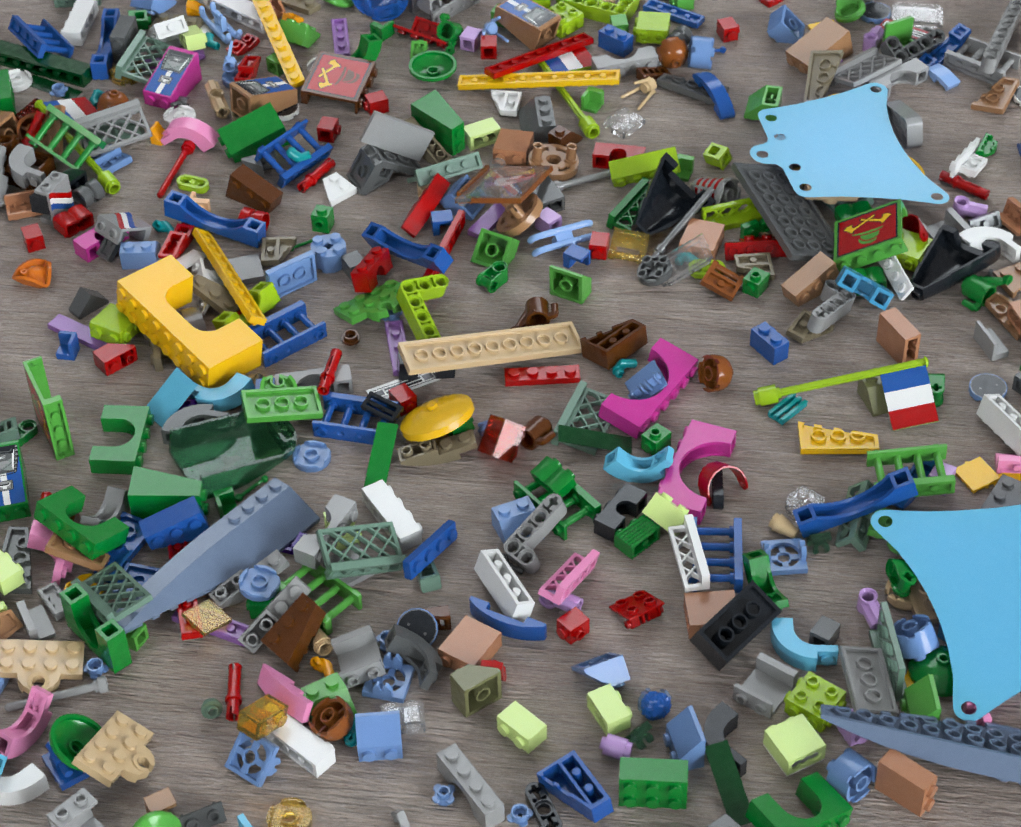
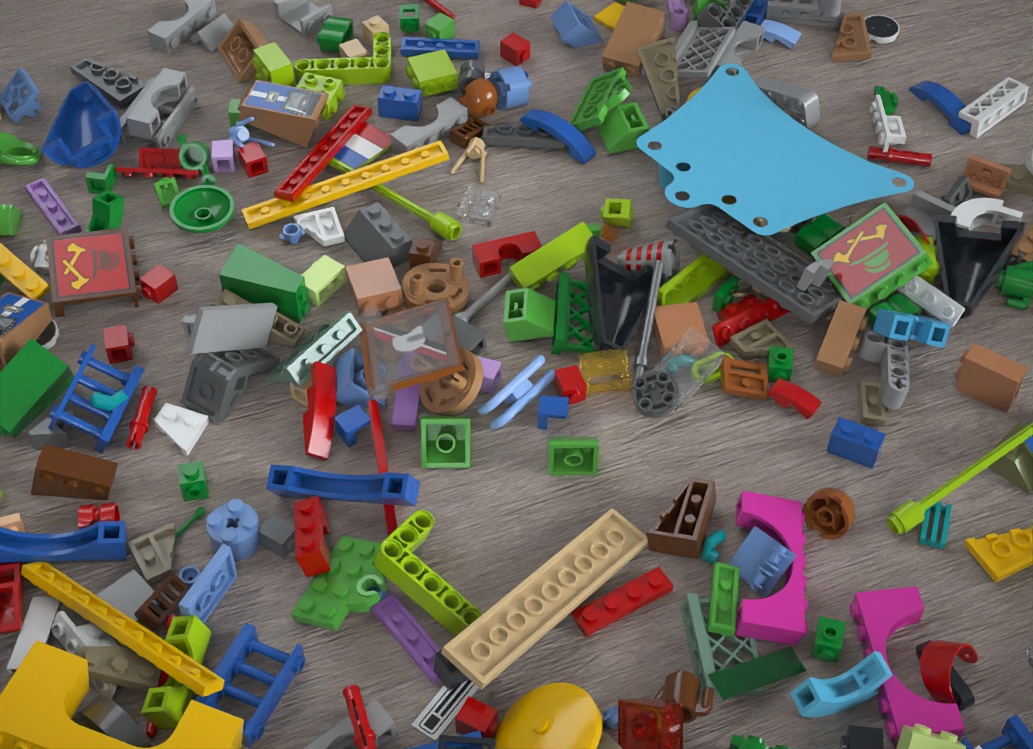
camera: 30 degrees left, 5 degrees up
reddish brown plate [342,329,360,346] -> none
green piece [476,260,509,293] -> none
reddish brown piece [510,296,559,329] -> none
bright green panel [581,86,604,114] -> none
bright green brick [610,14,629,32] -> none
lavender piece [952,195,988,218] -> none
none -> reddish brown slope [134,572,190,631]
none -> medium blue plate [279,223,305,244]
none -> bright green slope [503,288,556,342]
none -> bright green plate [569,67,632,132]
none -> clear orange plate [600,223,619,242]
none -> bright green tile [707,562,740,637]
none -> red slope [767,379,822,419]
none -> light grey slope [796,259,835,291]

